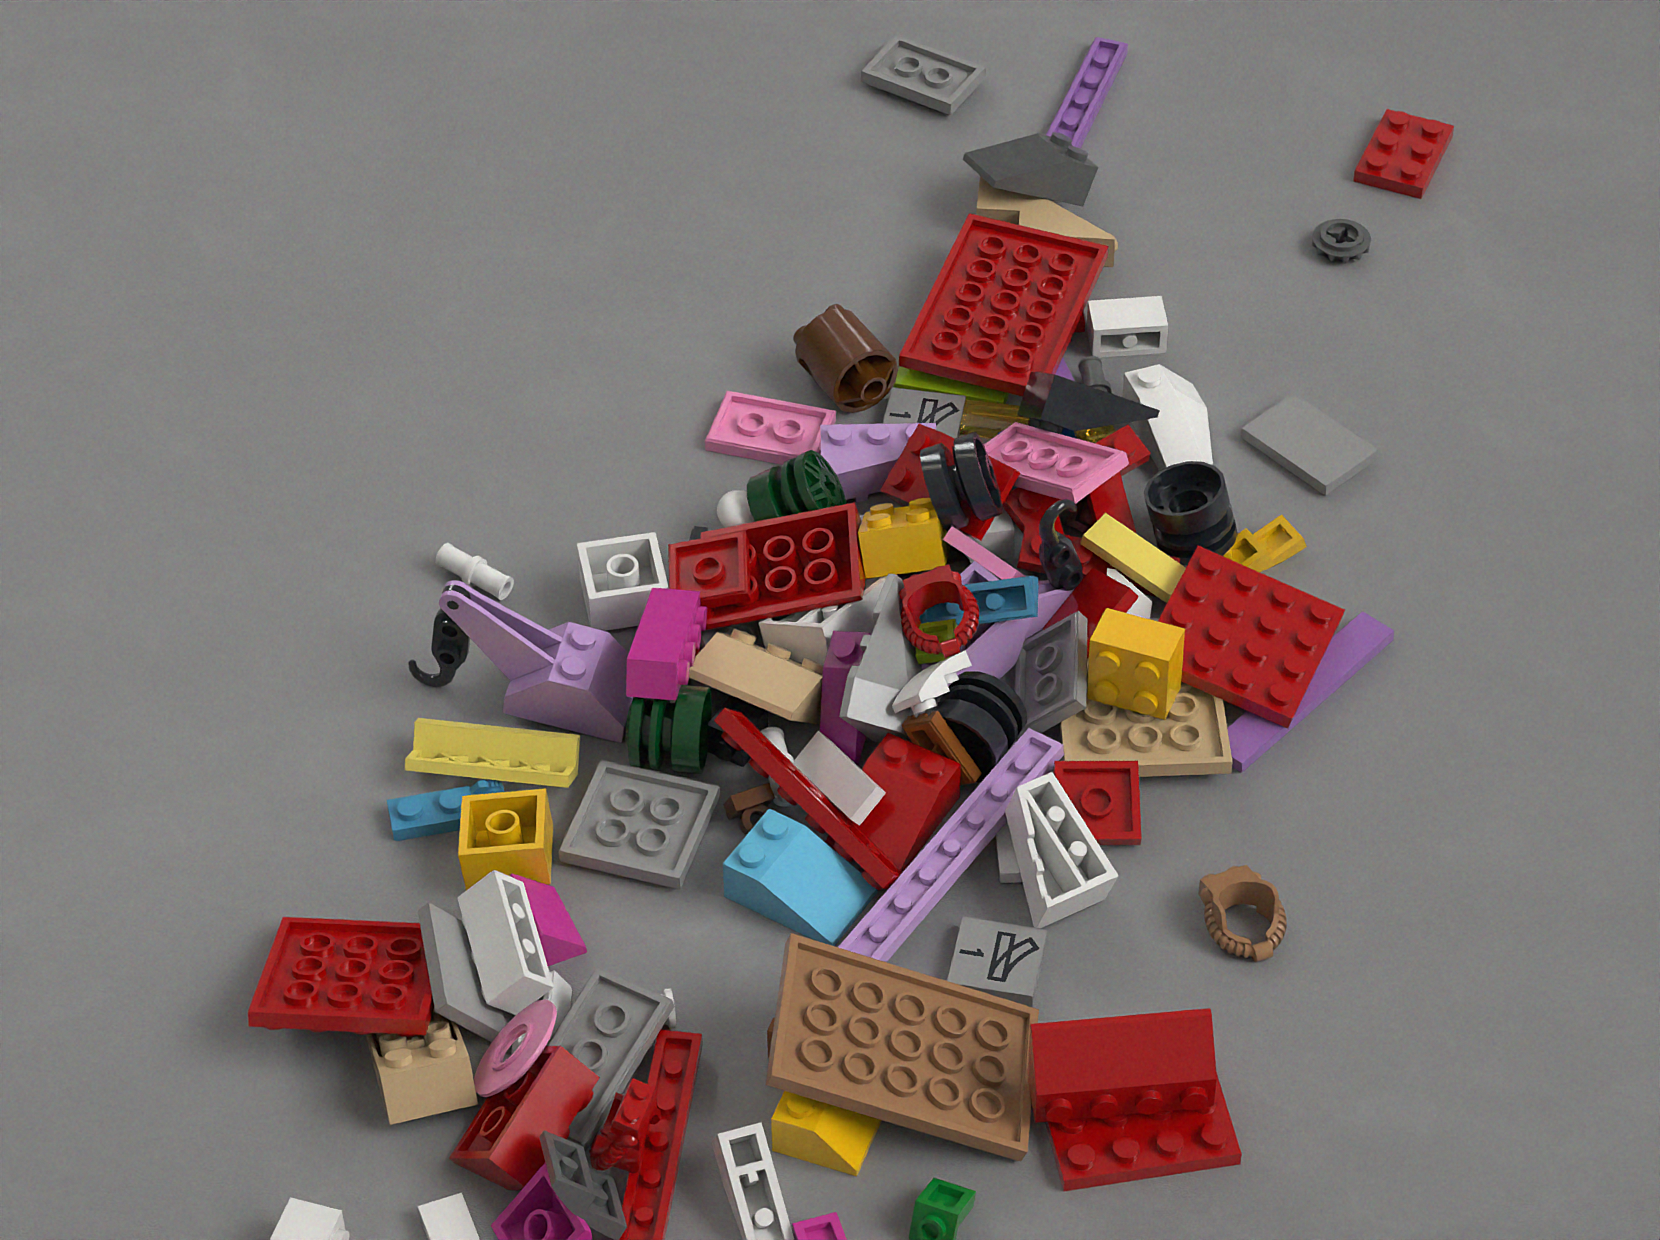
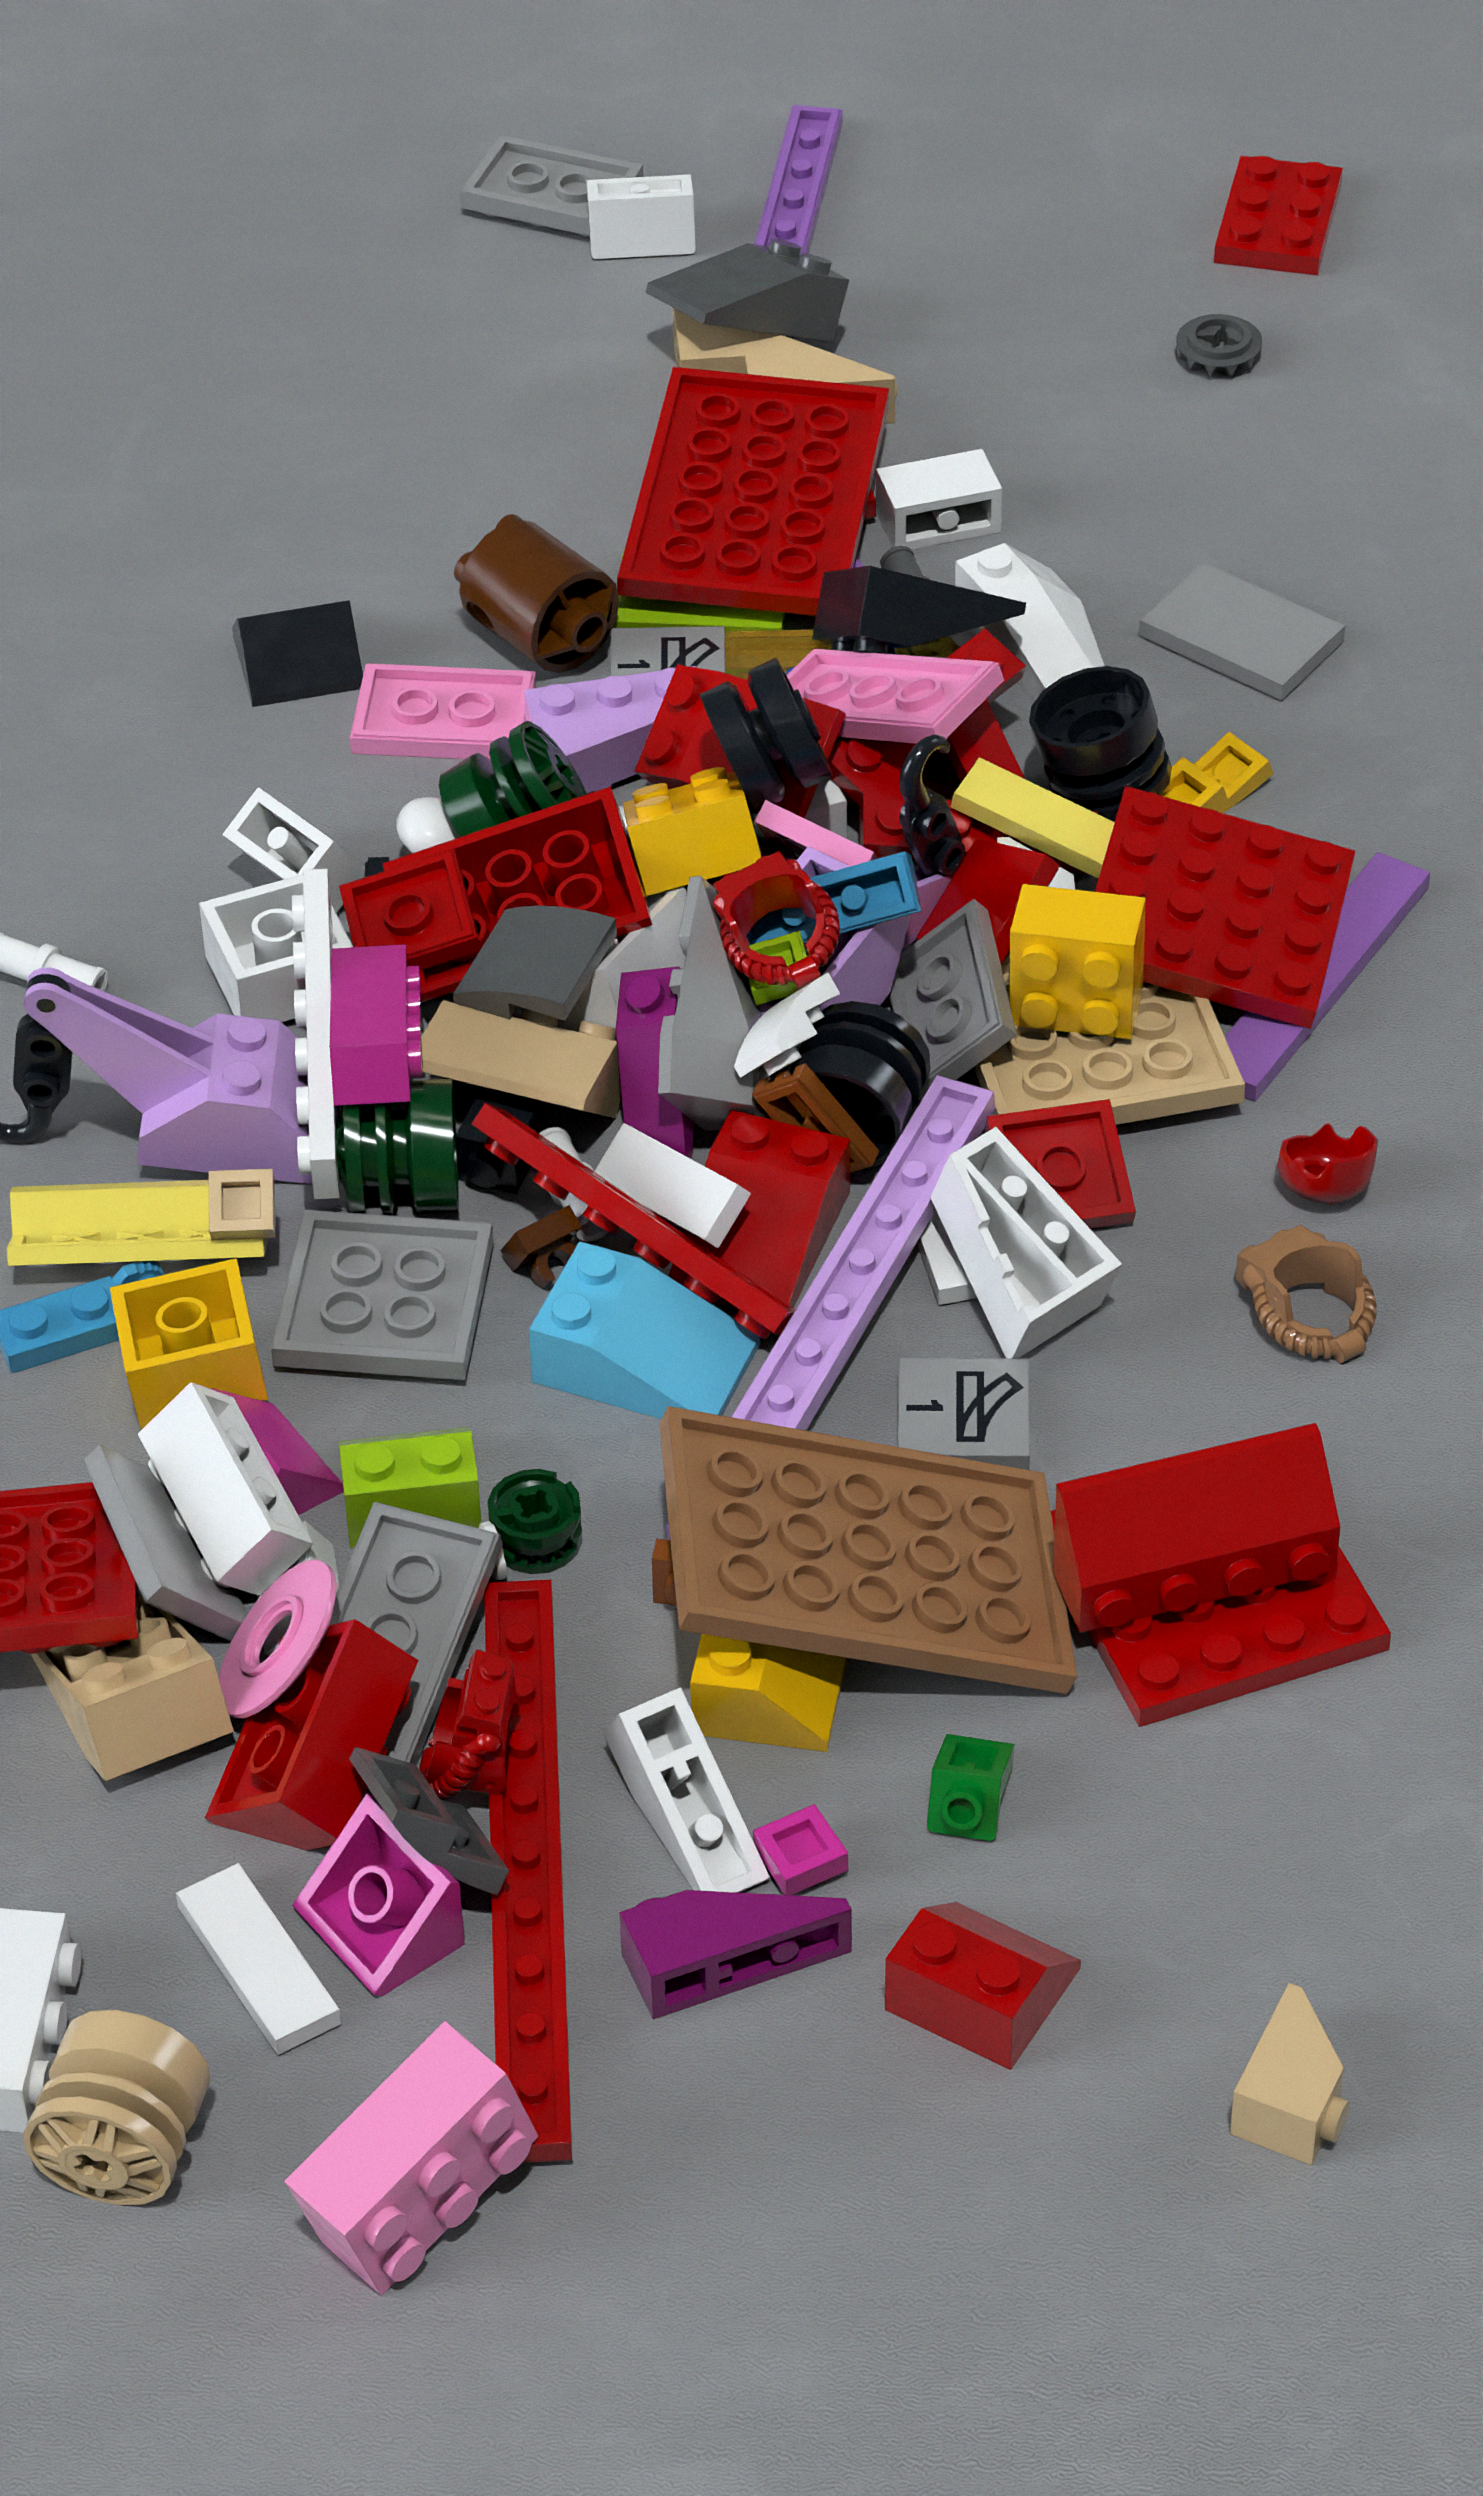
camera: 10 degrees left, 0 degrees up
none -> tan tile [209,1169,275,1240]
none -> white brick [222,787,365,913]
none -> black slope [232,600,363,707]
none -> white plate [292,868,340,1199]
none -> lime slope [338,1427,481,1548]
none -> dark grey slope [453,906,617,1021]
none -> dark green wheel [487,1469,583,1574]
none -> white panel [586,174,696,259]
none -> red hair [1277,1123,1378,1204]

